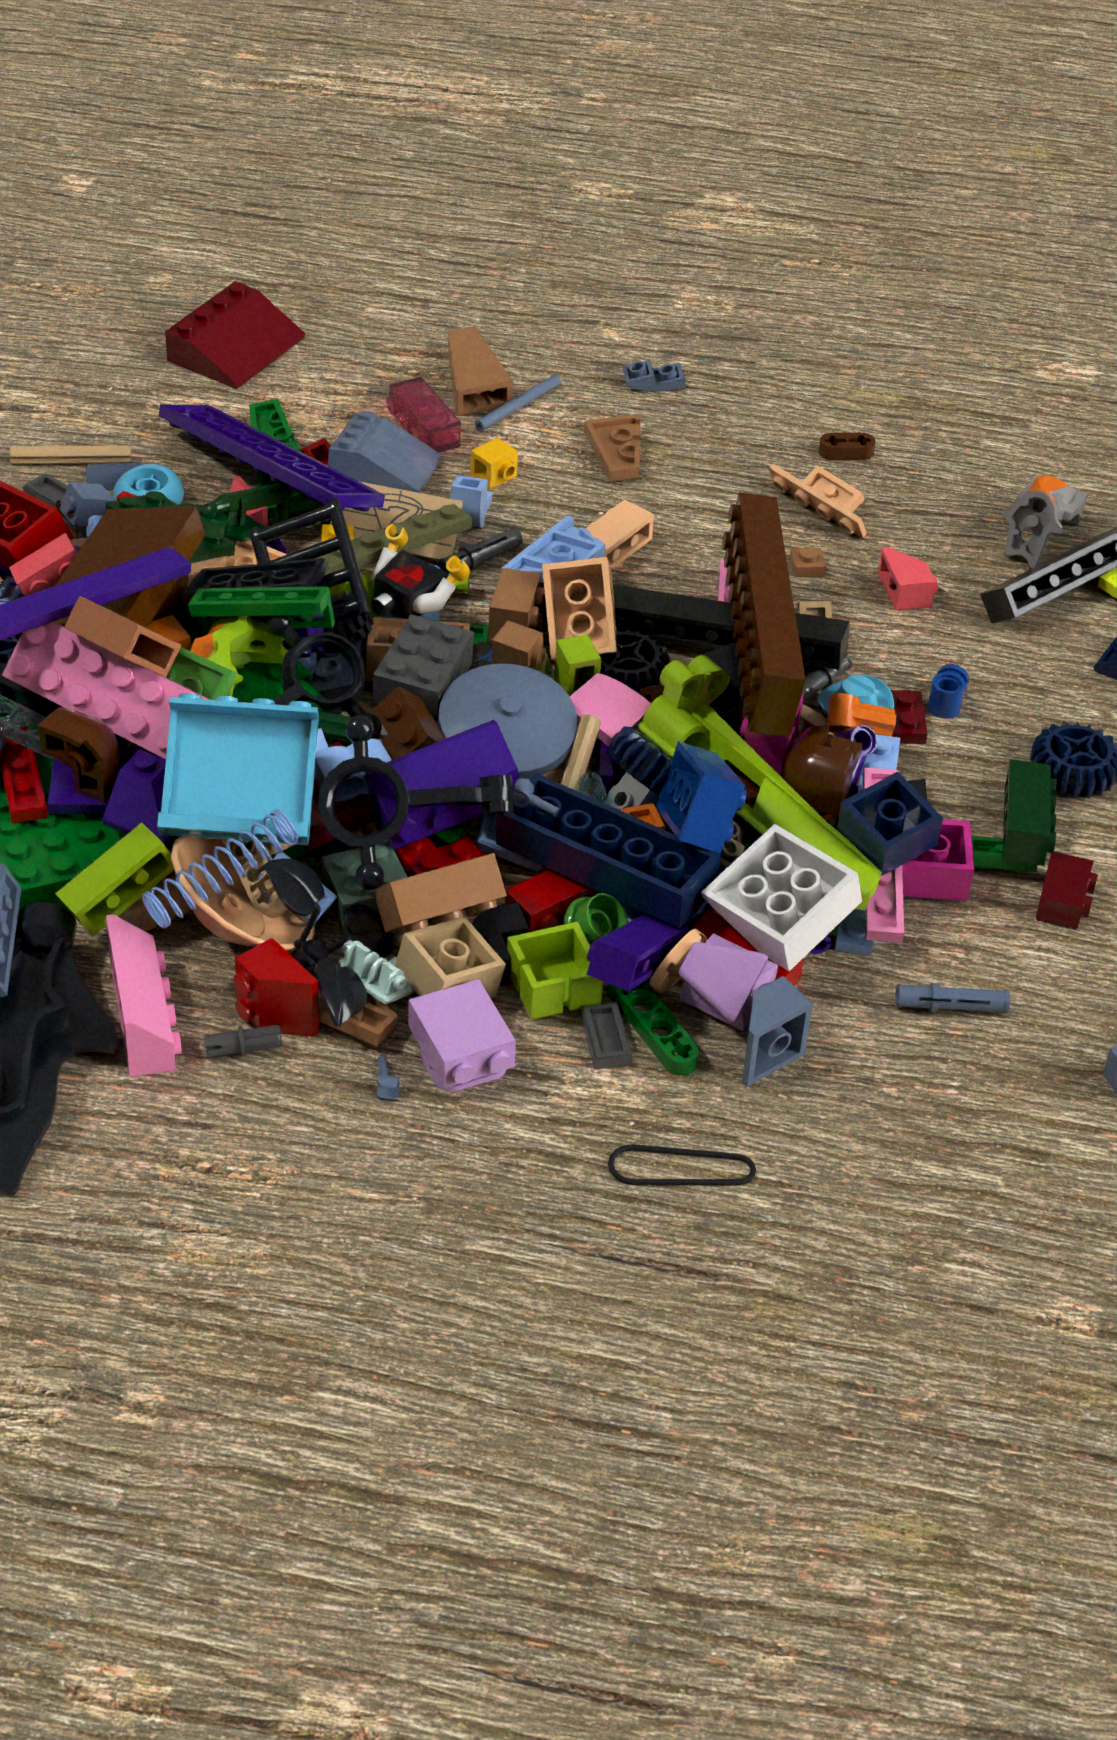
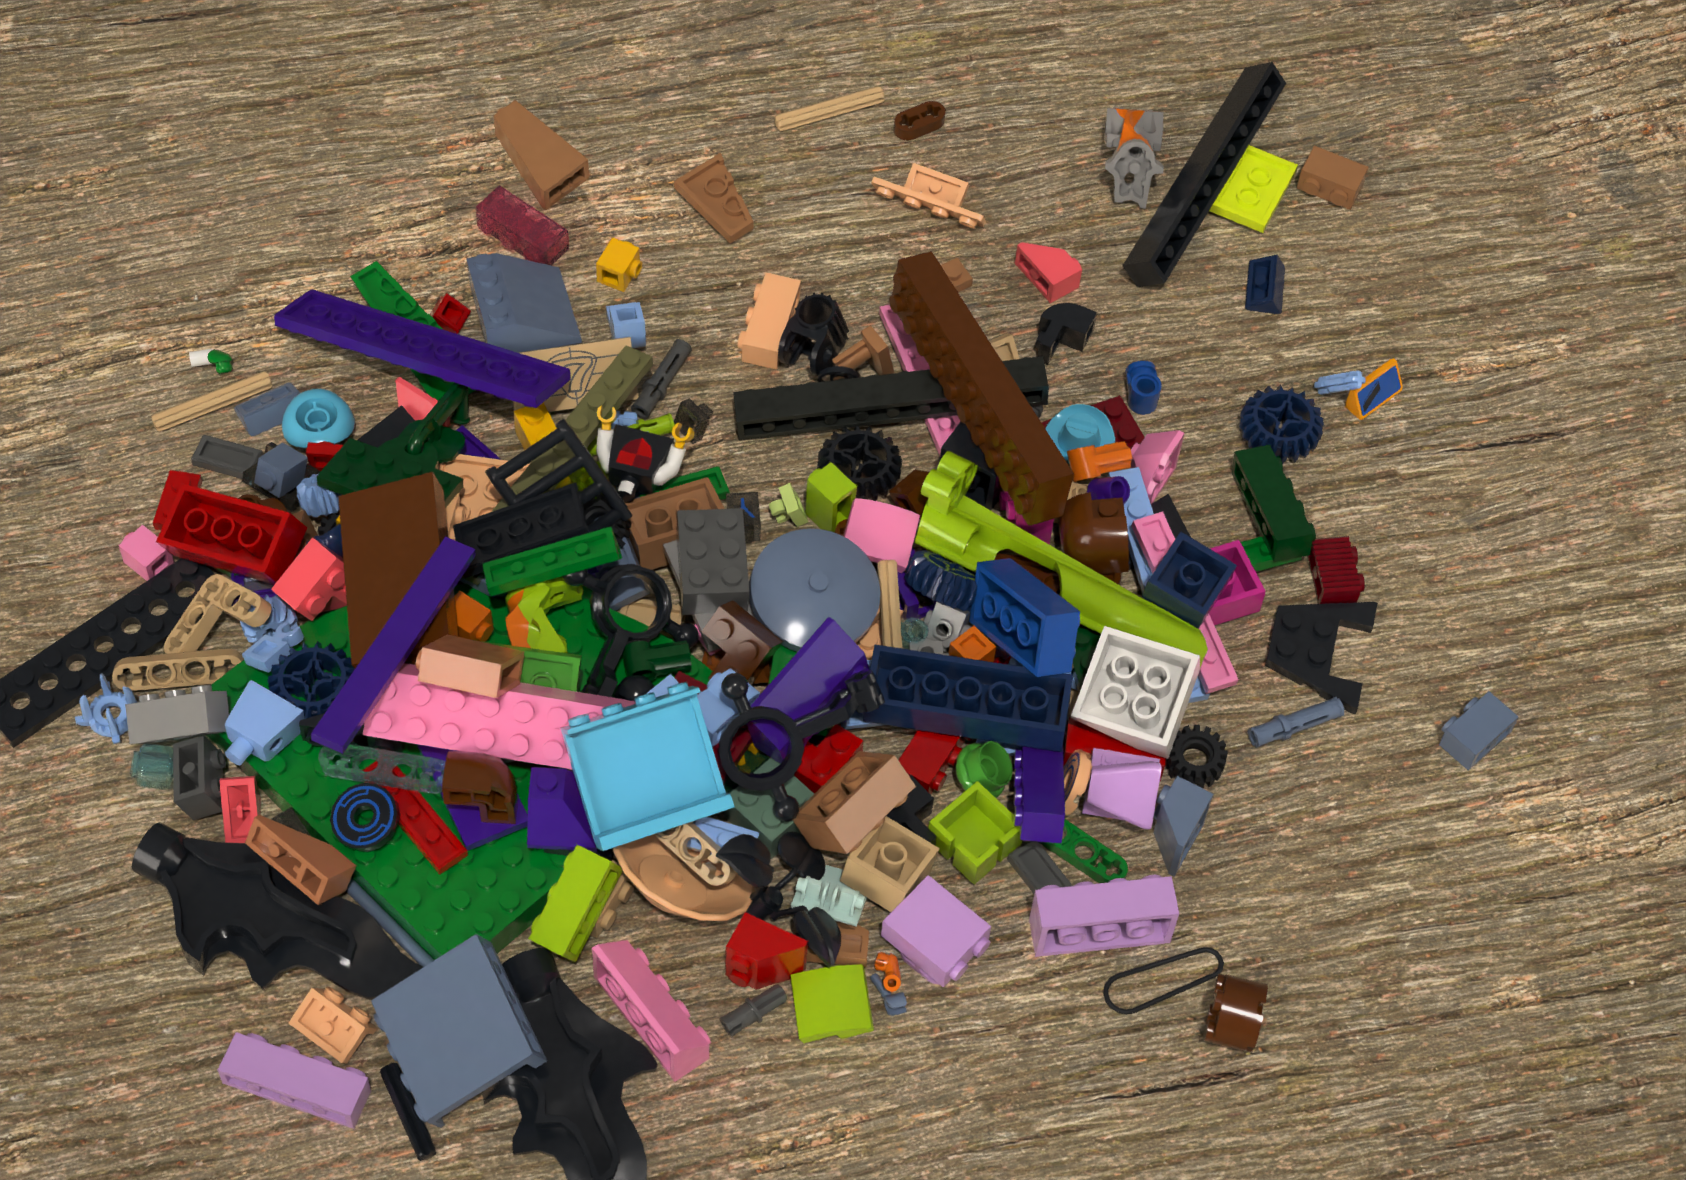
camera: 25 degrees left, 15 degrees up
light blue piece [142,809,298,928] -> none
dark red slope [165,281,305,389] -> none
sand blue piece [475,374,561,432] -> none
medium nougat brick [488,568,545,658] -> none
medium nougat brick [492,621,546,669] -> none
light blue wing [501,516,605,583] -> none
sand blue hand [513,778,559,816] -> none
light nougat slope [542,557,617,661] -> none
sand blue slope [622,360,686,392] -> none
none -> arm [189,348,233,374]
none -> clear smoke tile [674,398,713,444]
none -> tan axle [775,86,884,131]
none -> black piece [778,292,849,376]
none -> lime slope [790,964,874,1043]
none -> medium nougat piece [818,325,894,382]
none -> orange arm [874,952,901,992]
none -> lavender brick [1029,875,1179,957]
none -> black brick [1035,303,1097,365]
none -> bright pink slope [1130,430,1185,504]
none -> black tyre [1165,725,1228,788]
none -> reddish brown brick [1204,974,1268,1053]
none -> black wing [1265,602,1378,714]

